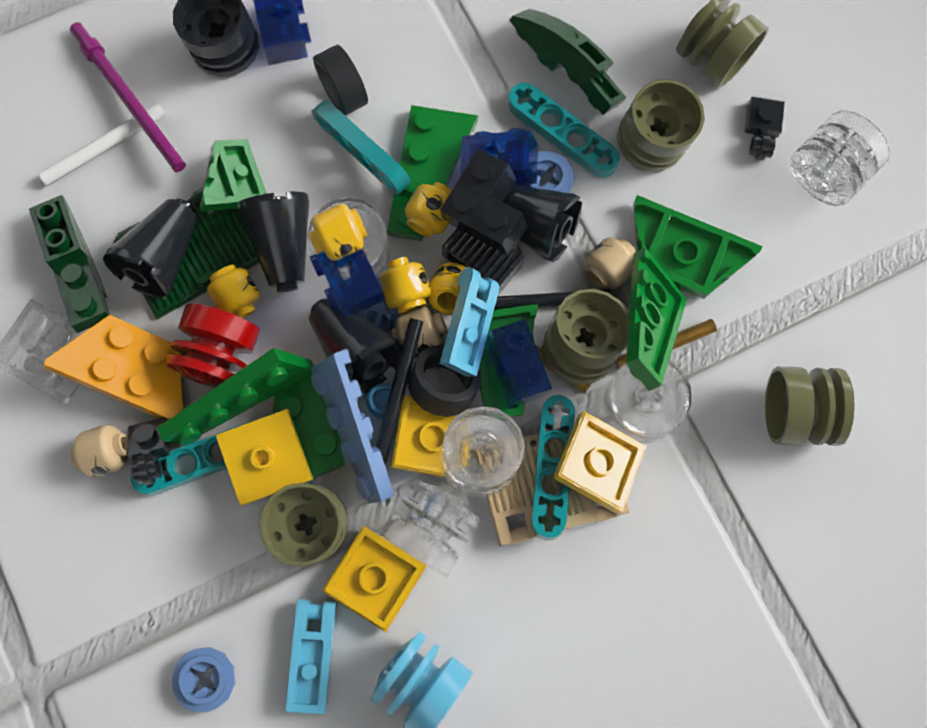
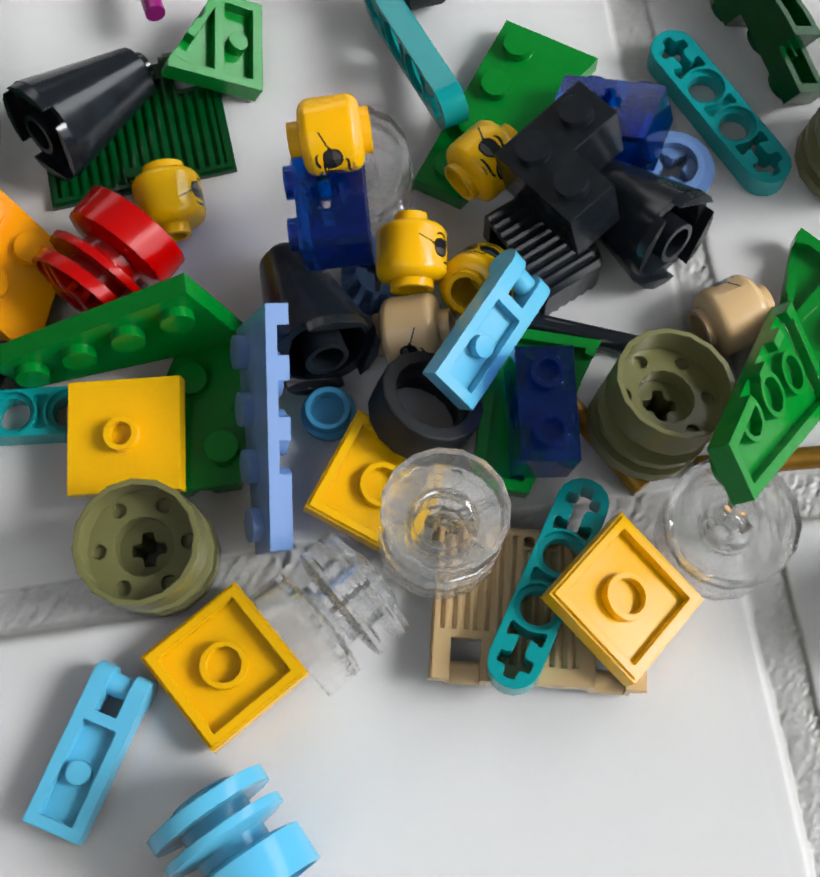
camera: 25 degrees right, 5 degrees down
black cone [238,191,310,293] -> none
black bar [376,318,424,465] -> none

